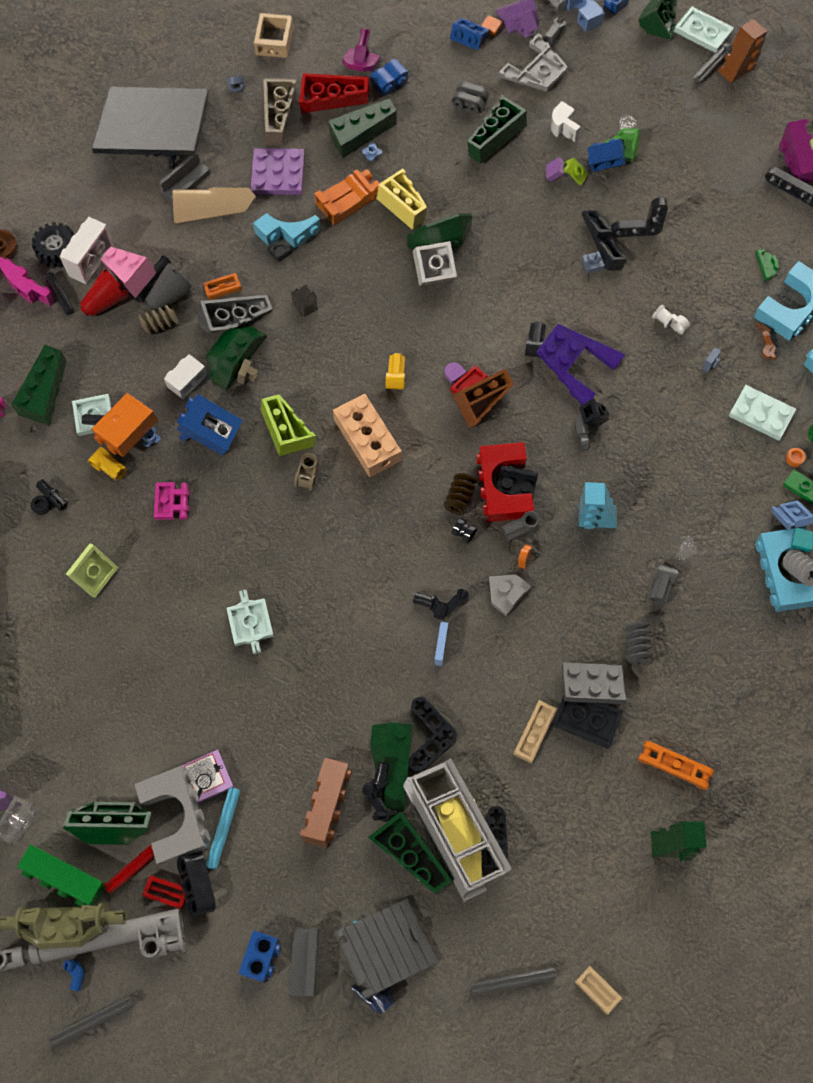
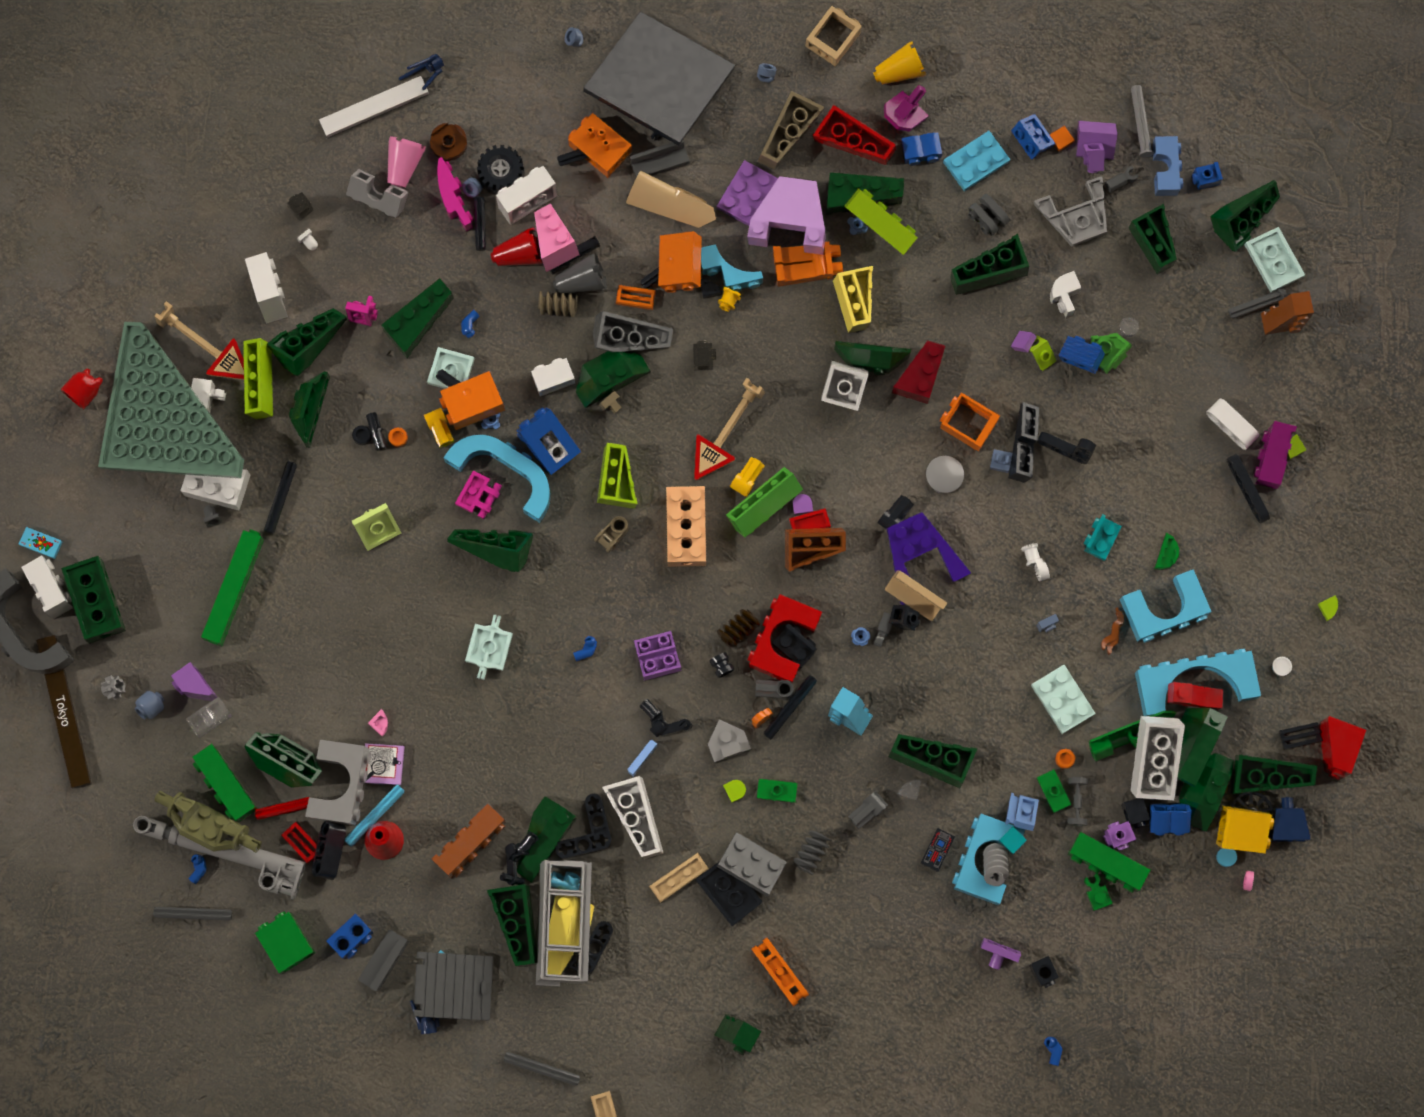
camera: 25 degrees right, 10 degrees up
none -> green brick [255,911,315,975]
none -> red cone [365,821,404,860]
none -> bright pink tile [368,709,388,737]
none -> orange tile [388,427,408,447]
none -> medium azure arch [444,435,550,523]
none -> dark green wedge [447,529,533,572]
none -> blue arm [461,310,480,338]
none -> sand blue tile [462,178,483,197]
none -> medium azure plate [551,871,581,890]
none -> orange piece [557,113,632,178]
none -> sand blue tile [565,27,583,47]
none -> blue arm [573,636,597,662]
none -> white wedge [602,776,663,859]
none -> medium lavender slope [634,631,682,680]
none -> orange piece [640,231,702,293]
none -> tan piece [694,378,765,480]
none -> yellow brick [718,287,741,312]
none -> lime tile [723,780,746,803]
none -> bright green brick [726,467,803,537]
none -> lavender wedge [747,176,826,255]
none -> green plate [757,779,798,803]
none -> black axle [764,675,817,740]
none -> lime brick [845,189,918,255]
none -> medium blue plate [851,627,870,646]
none -> yellow cone [873,41,926,85]
none -> tan panel [885,570,947,621]
none -> dark green wedge [888,734,978,789]
none -> dark red wedge [892,340,945,404]
none -> black tile [920,828,955,872]
none -> light grey dish [926,456,964,493]
none -> orange window [940,392,1000,452]
none -> medium azure plate [943,131,1010,191]
none -> teal bracket [1083,514,1122,561]
none -> dark green wedge [1129,204,1177,275]
none -> white beam [1206,398,1260,450]

